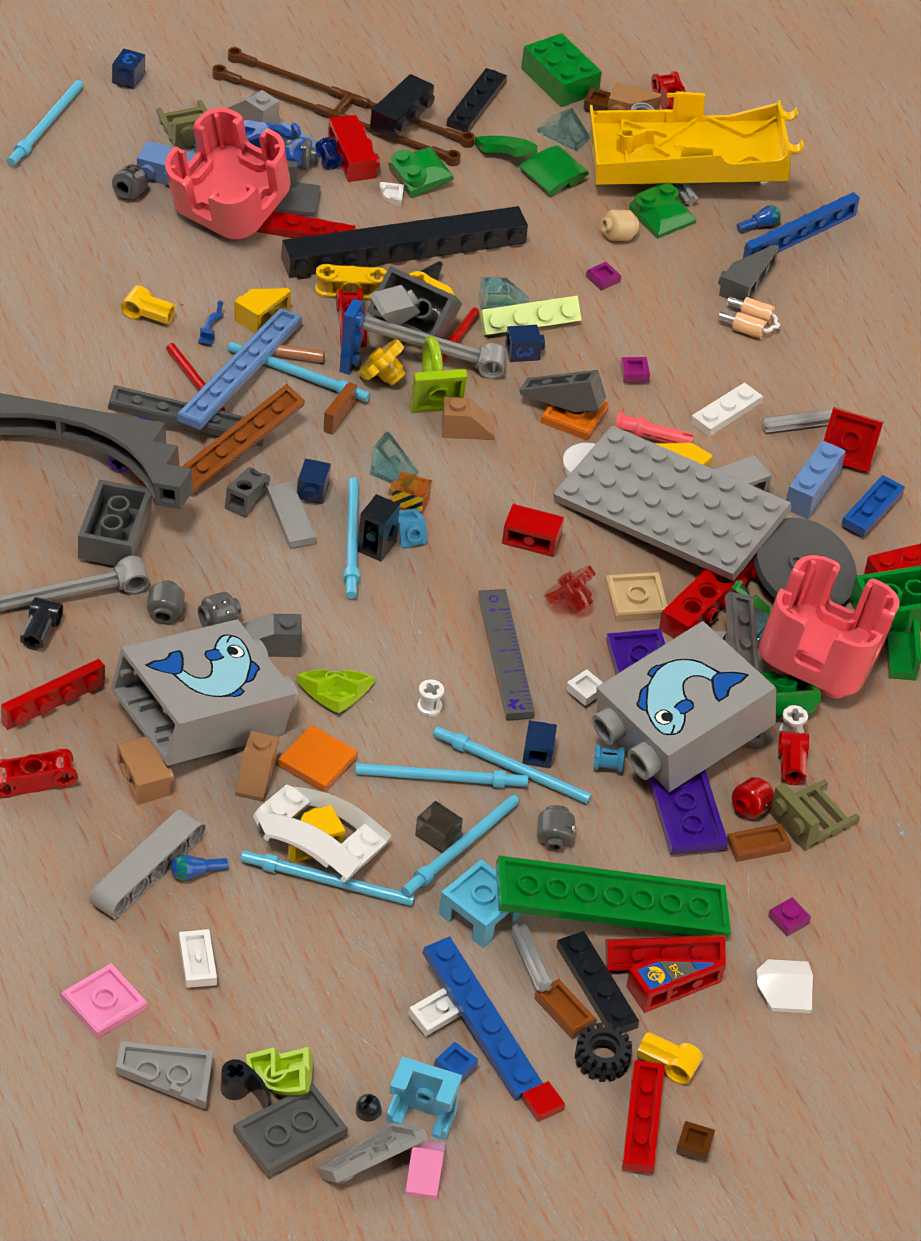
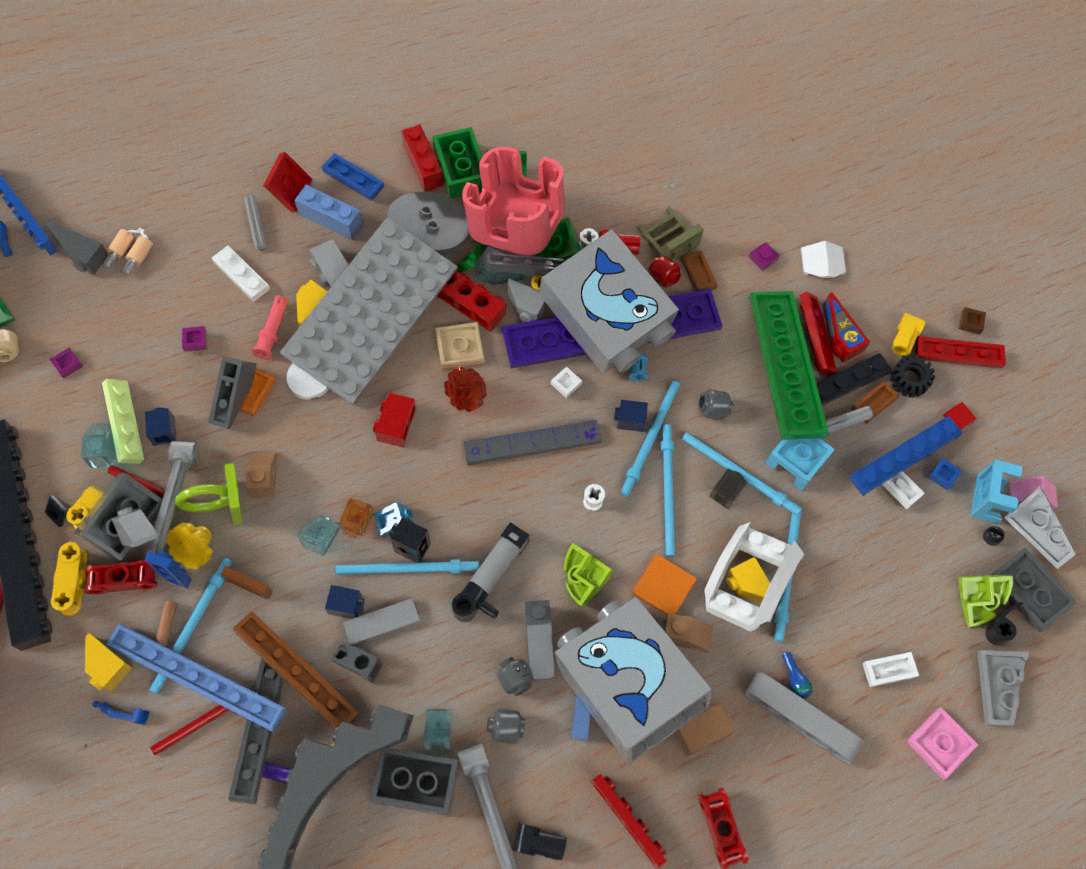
camera: 90 degrees left, 20 degrees up
yellow piece [120,285,176,325] -> none
none -> clear light blue slope [423,709,452,750]
none -> piece [452,522,530,622]

